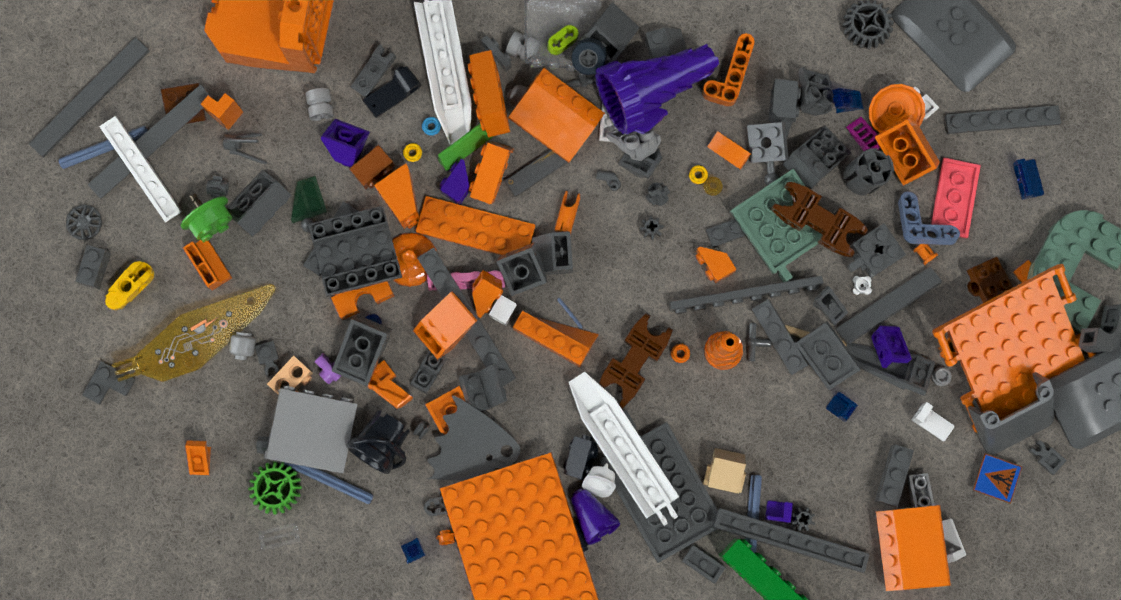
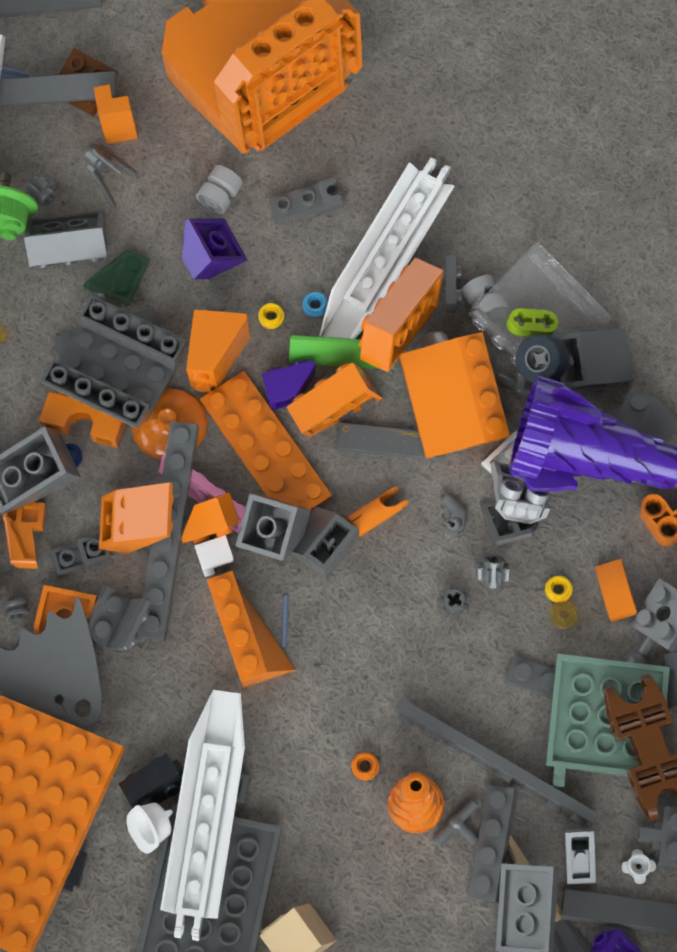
camera: 45 degrees right, 10 degrees down
dark orange brick [349,145,395,189] -> none
black door [362,66,422,118] -> none
dark purple cone [571,489,620,545] -> none
reddish brown piece [599,313,673,409] -> none
orange slope [695,246,737,284] -> none

